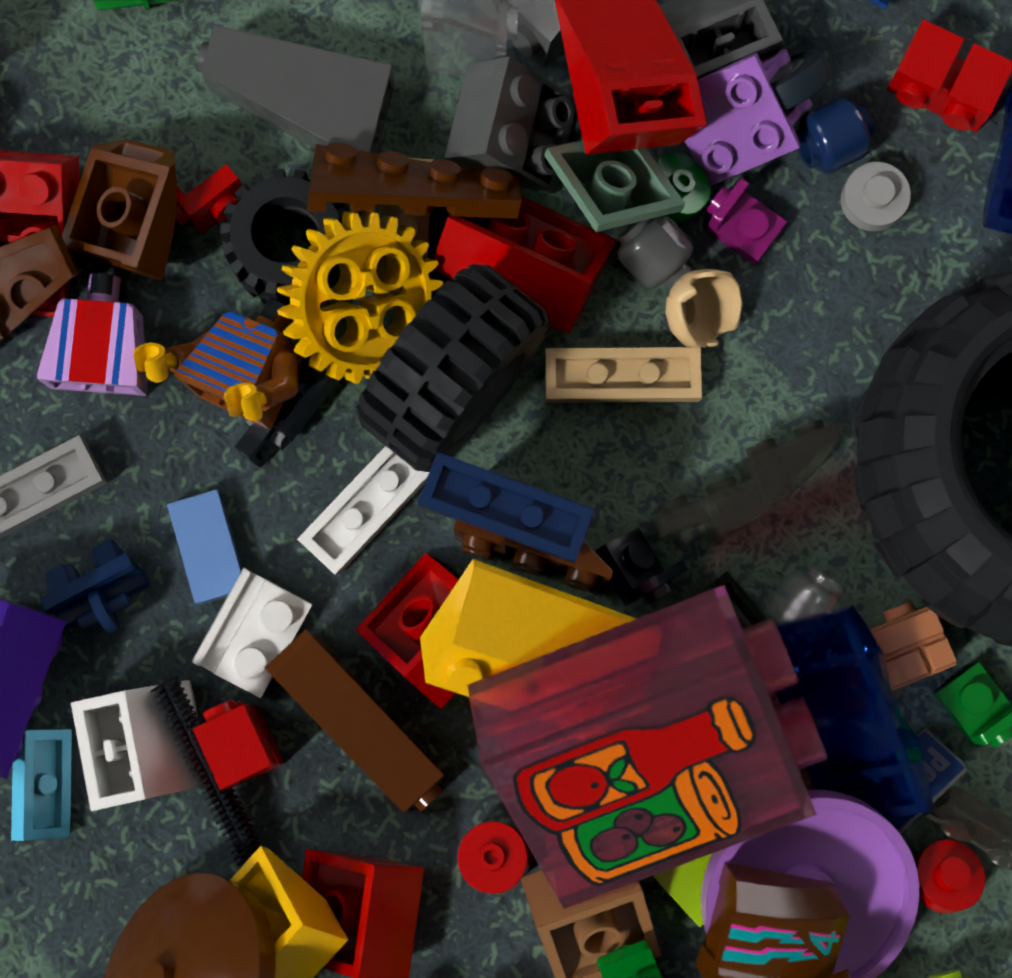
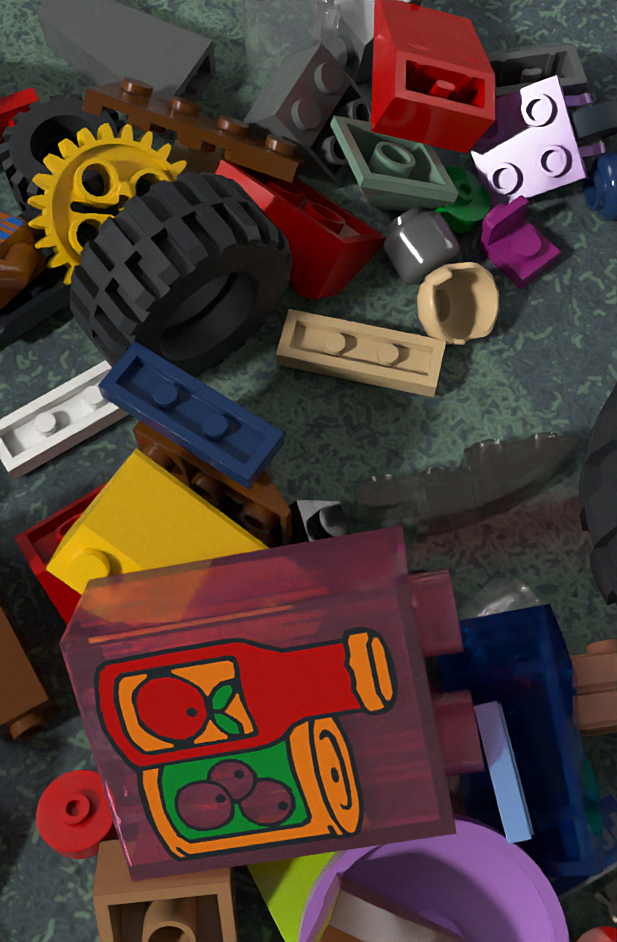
camera: 15 degrees right, 15 degrees down
none -> medium blue tile [473,701,534,844]

